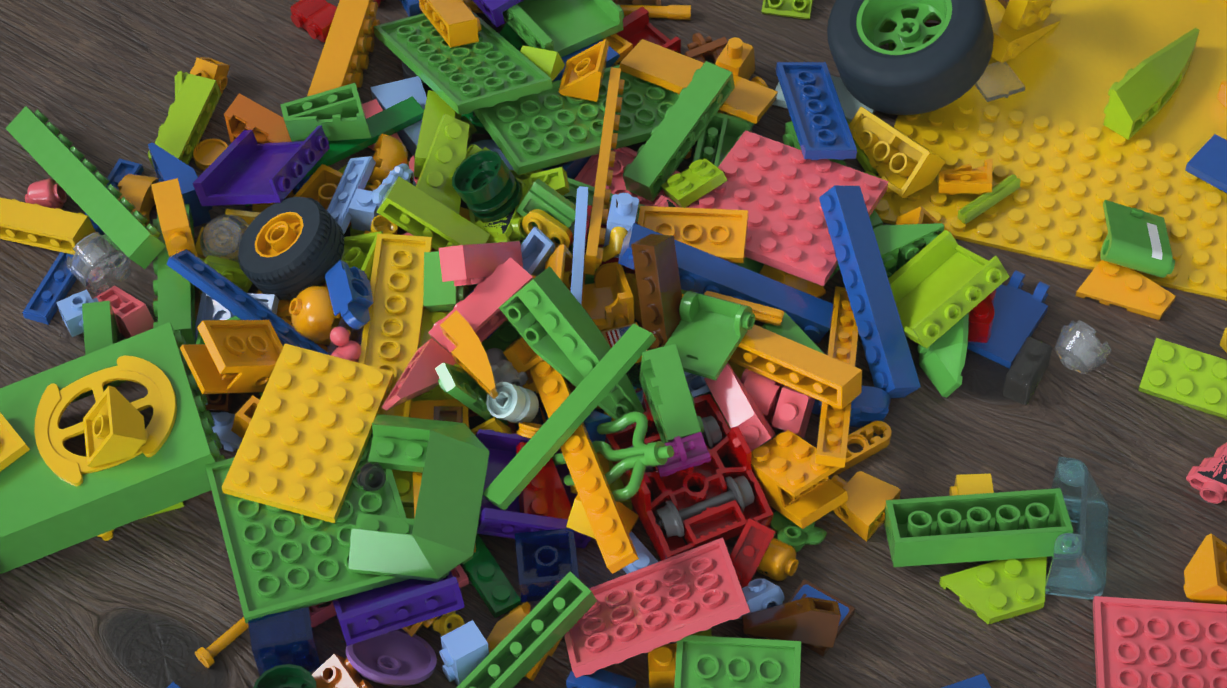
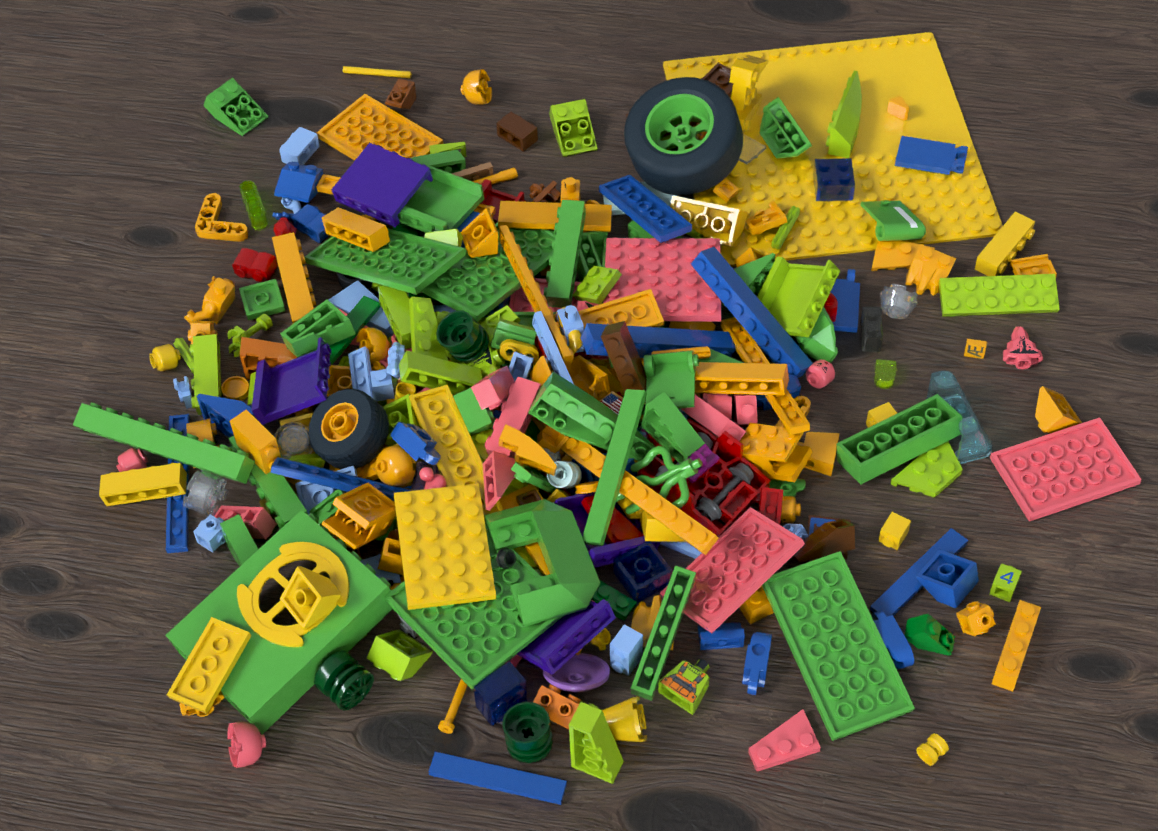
camera: 25 degrees left, 0 degrees up
none -> yellow head [149,344,181,372]
none -> light blue plate [173,376,192,409]
none -> light orange torso [184,276,235,324]
none -> lime bar [228,314,273,357]
none -> bright green plate [239,279,285,321]
none -> dark green wheel [314,650,374,711]
none -> lime slope [367,630,433,681]
none -> light orange plate [713,178,739,203]
none -> bright green wedge [760,97,812,158]
none -> coral head [805,359,835,389]
none -> clear blue brick [813,158,855,201]
none -> clear neon green piece [874,359,896,389]
none -> yellow brick [879,512,911,550]
none -> light orange plate [905,244,956,296]
none -> light orange tile [964,339,987,359]

